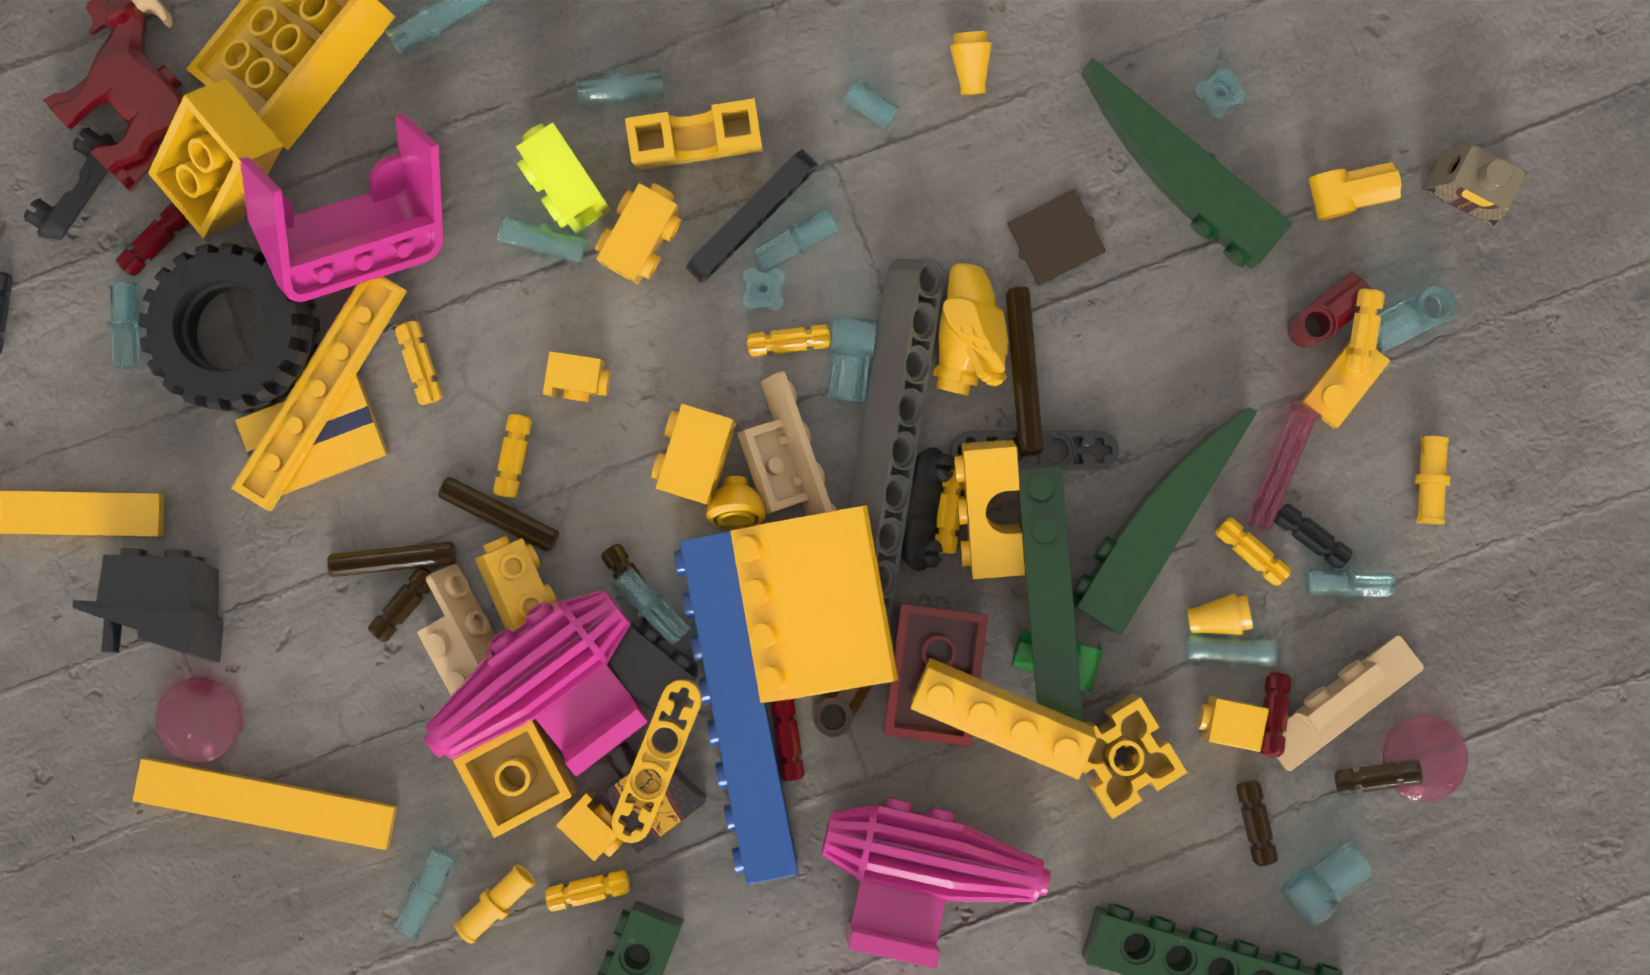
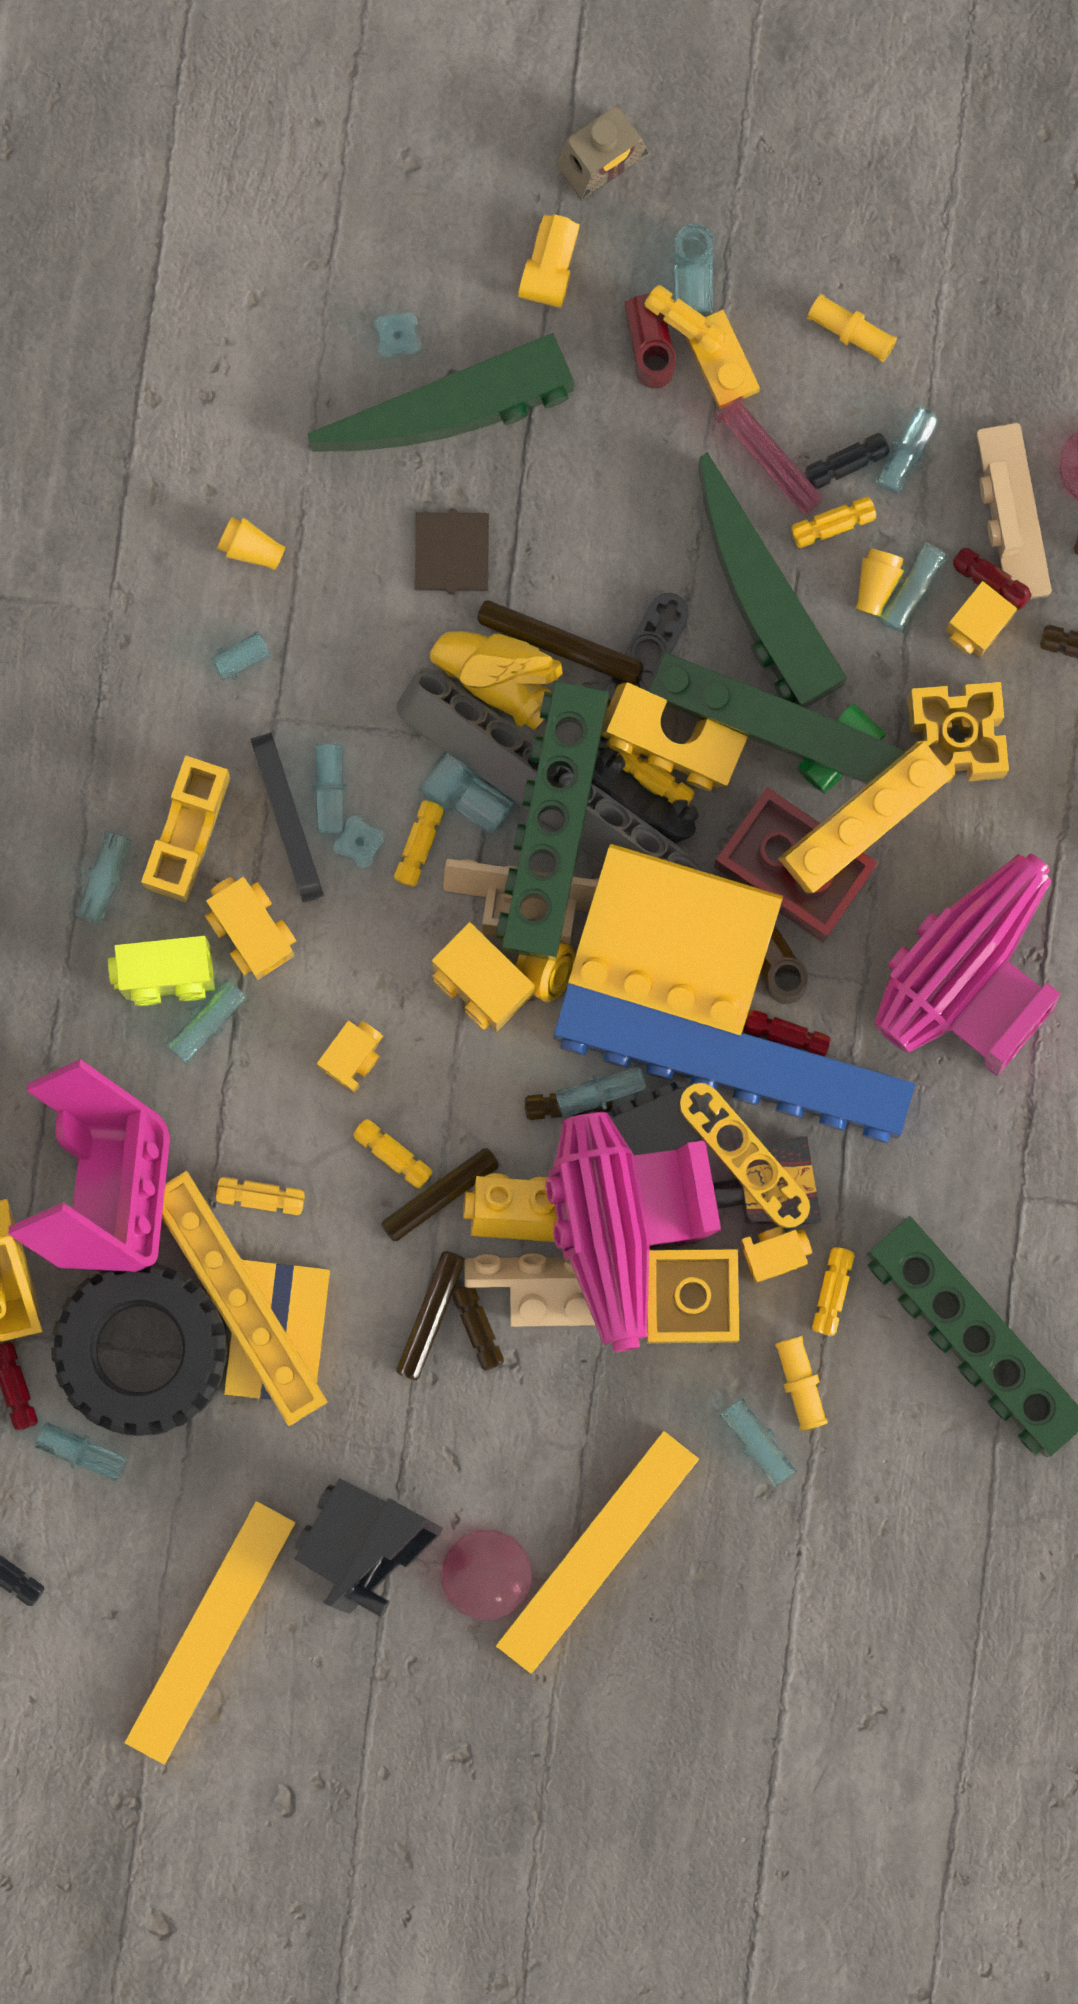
camera: 70 degrees left, 5 degrees down
none -> dark green brick [496,681,609,961]

